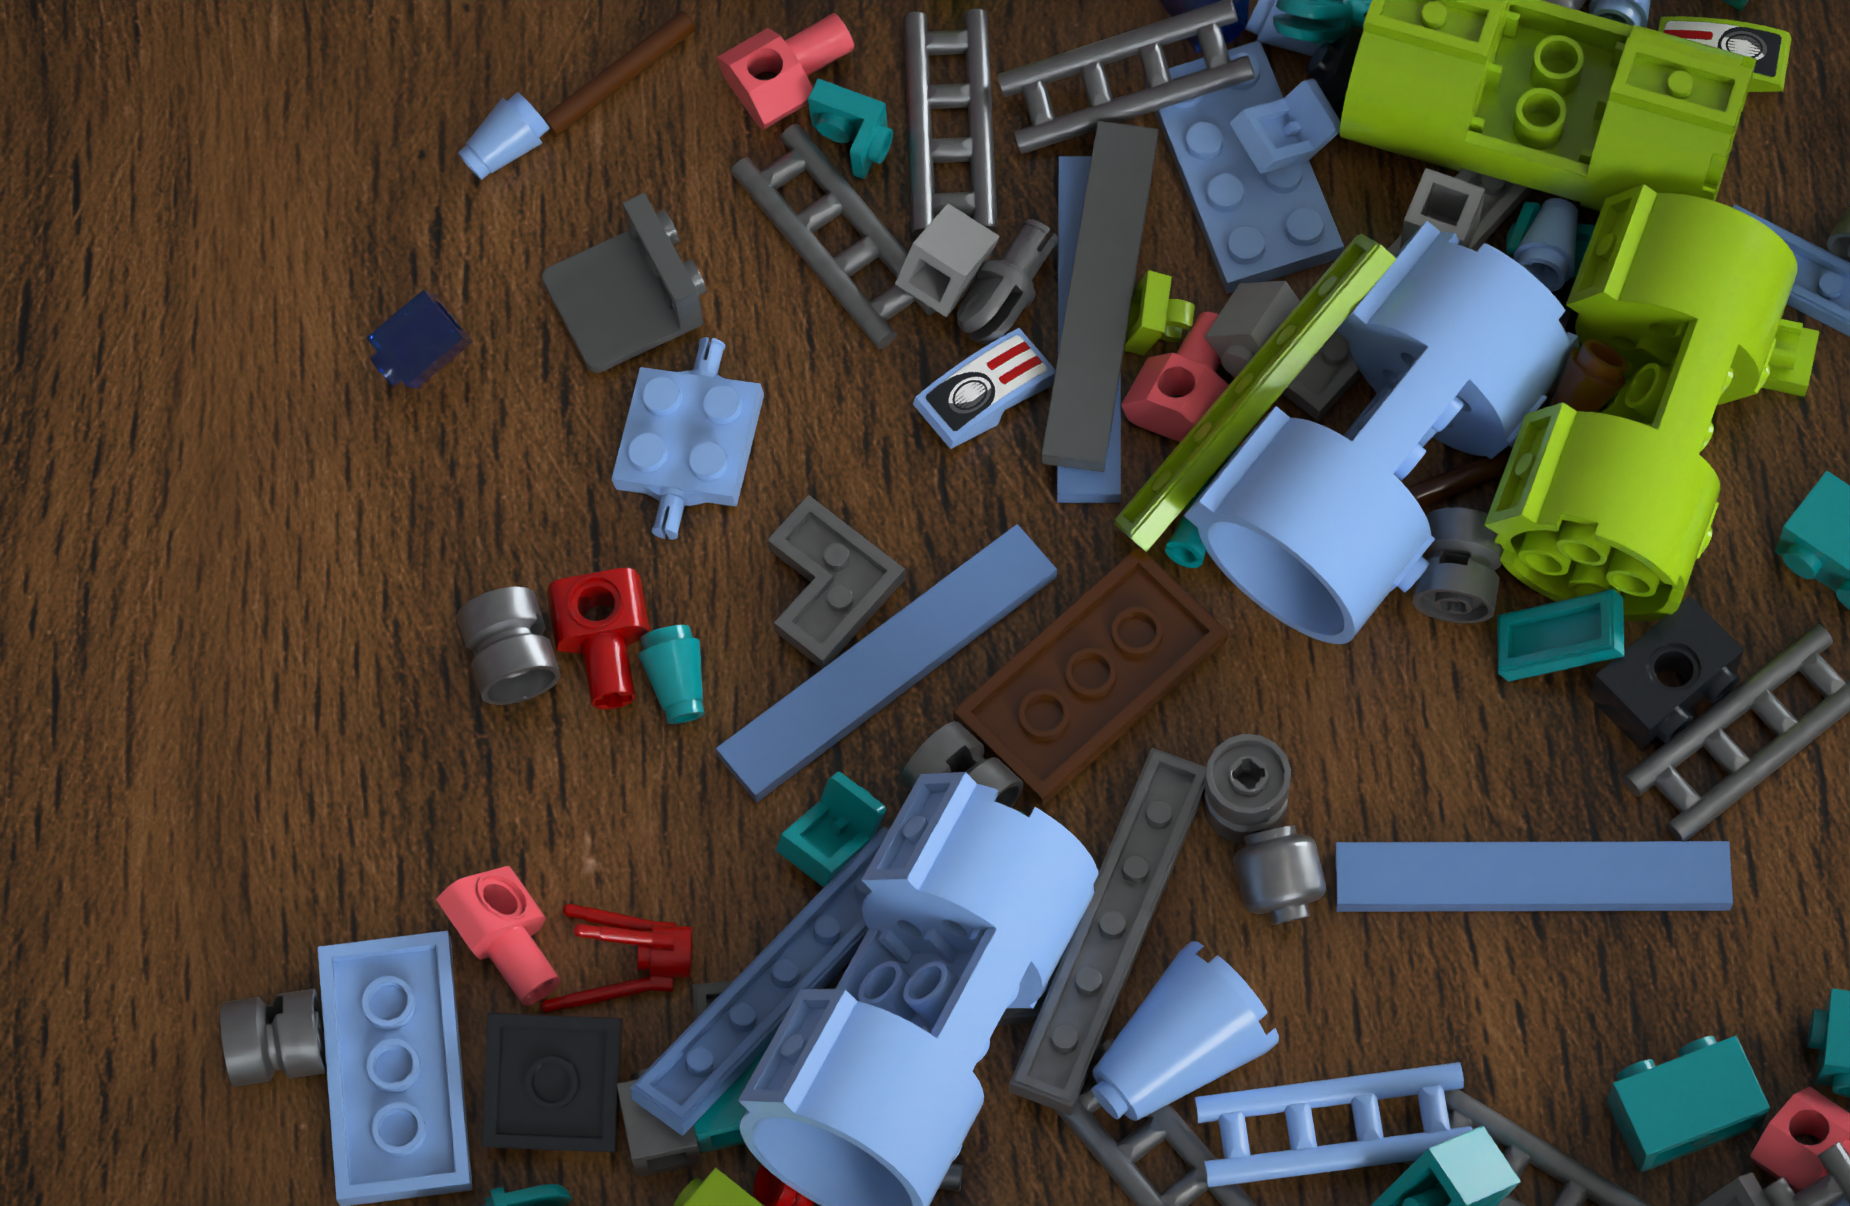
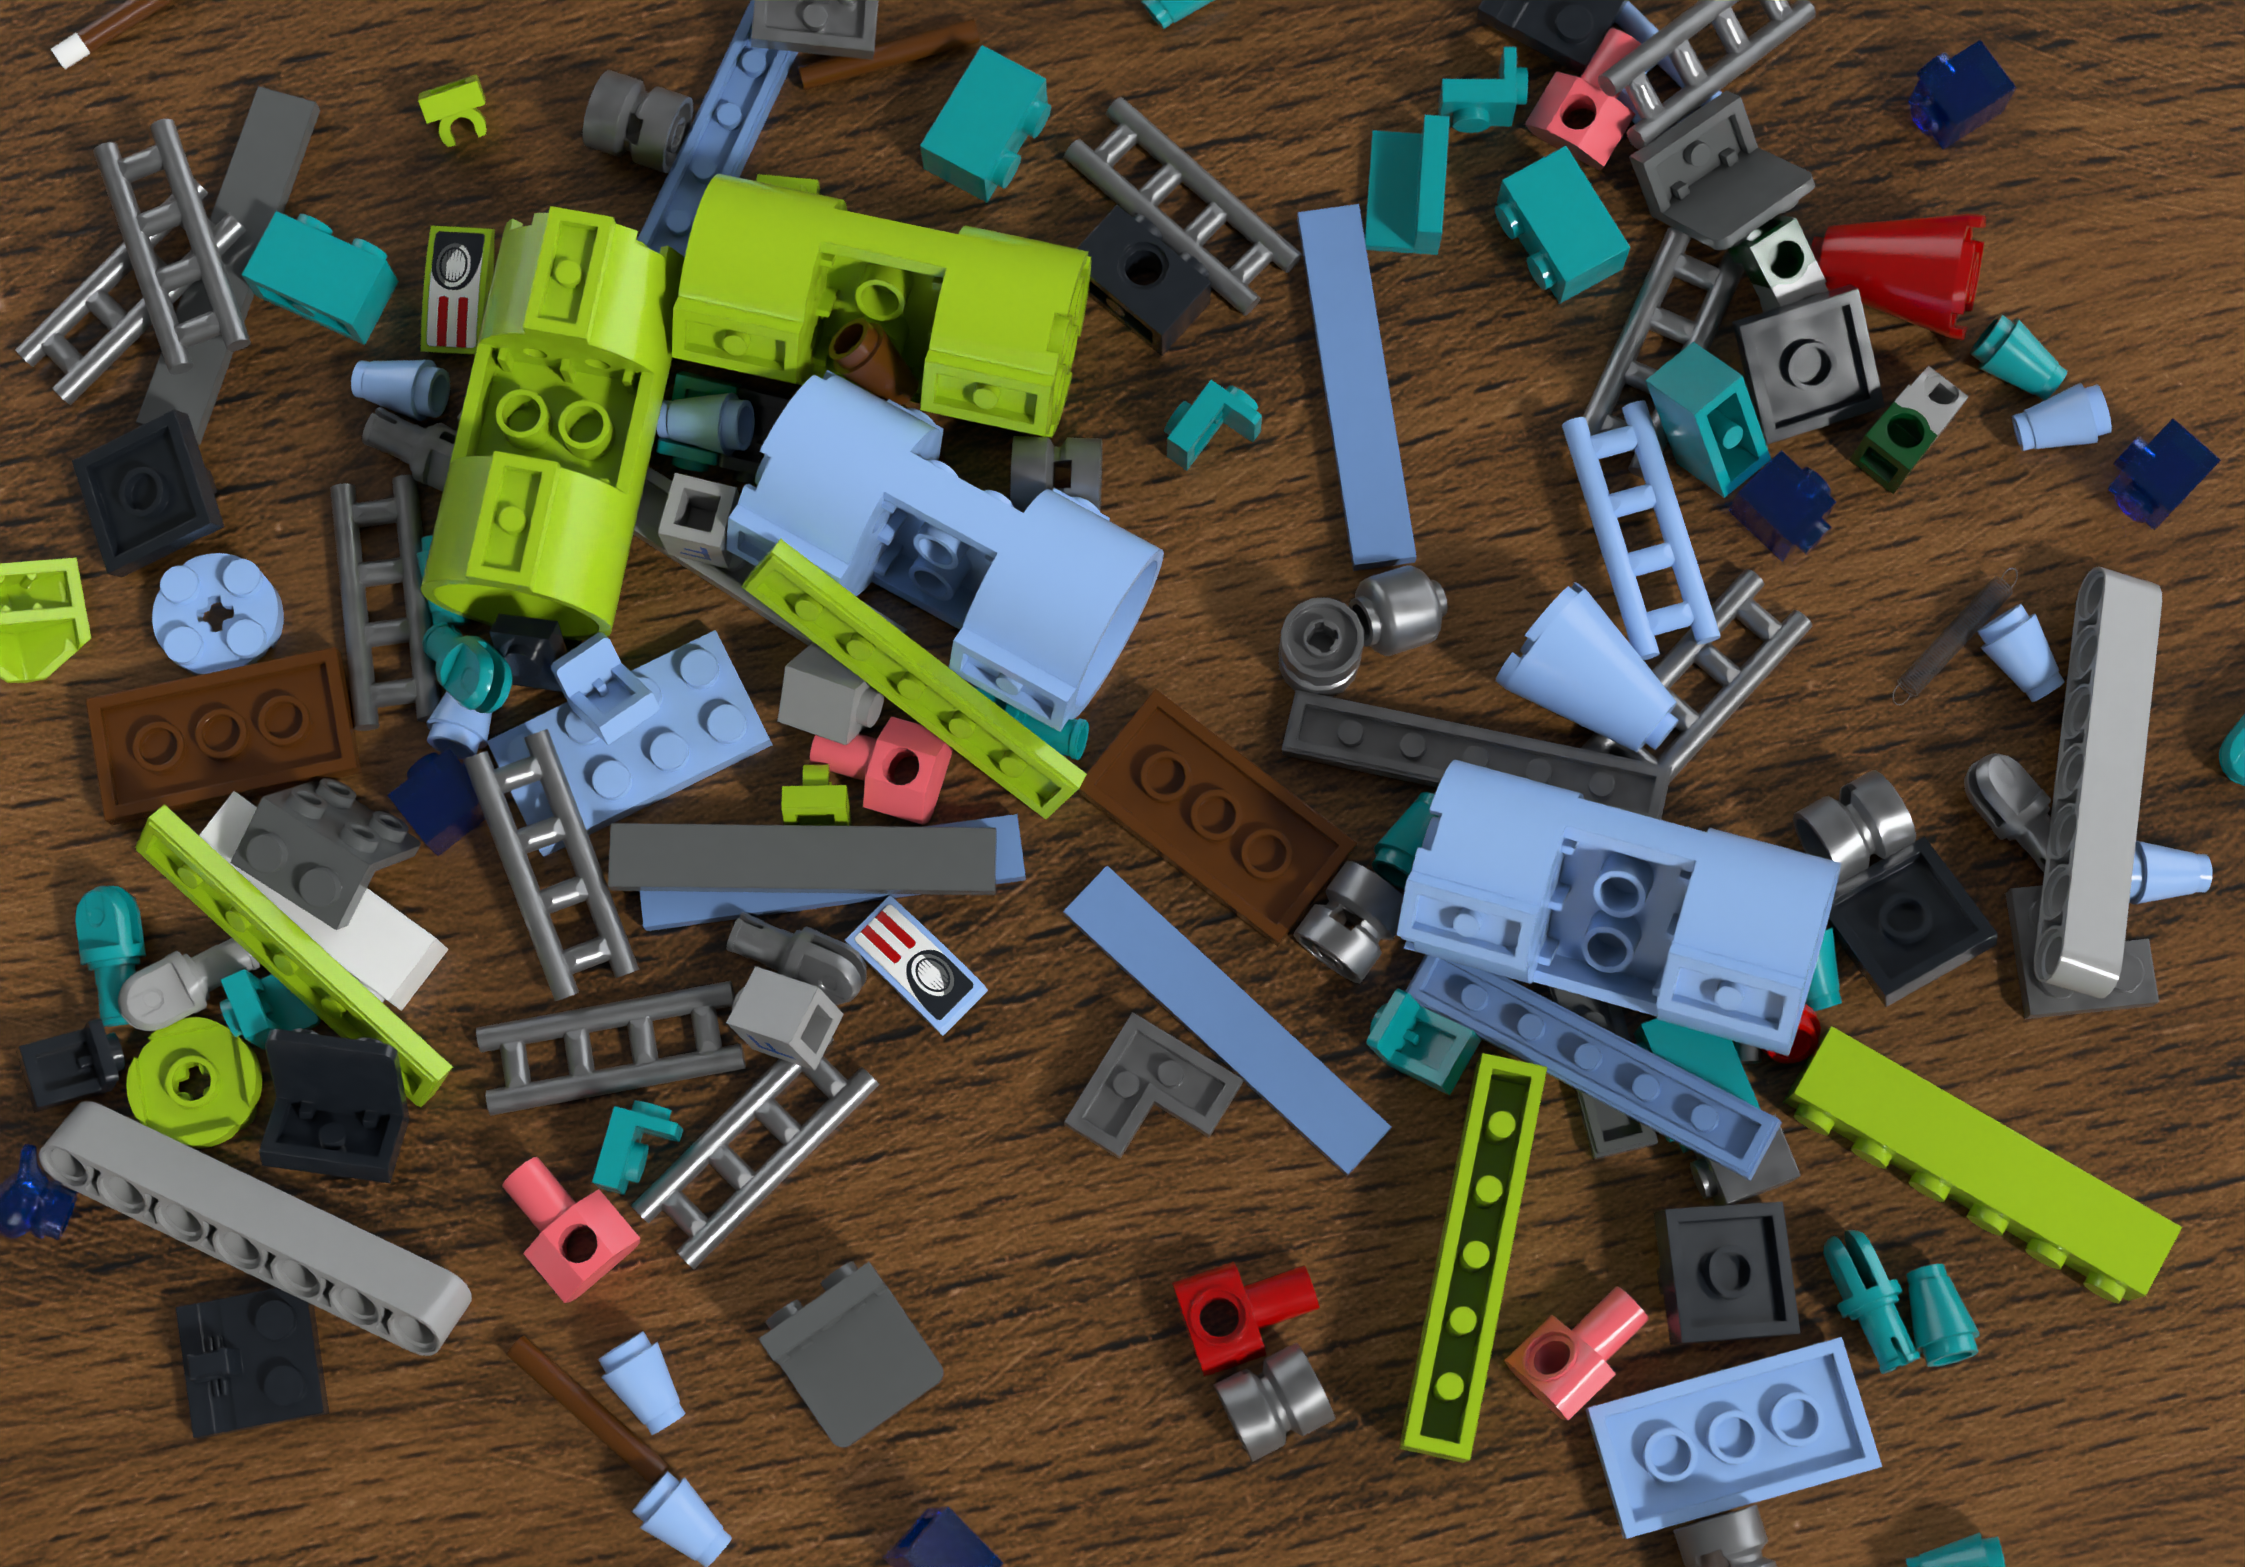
camera: 100 degrees left, 10 degrees up
red plant [540,904,692,1012] -> none
light blue plate [612,337,764,540] -> none
teal cone [638,625,705,724] -> none
teal tile [1497,589,1625,682] -> none
none -> light blue cone [598,1331,686,1435]
none -> teal bracket [1164,380,1262,471]
none -> teal panel [1365,115,1450,255]
none -> lime brick [1399,1053,1547,1463]

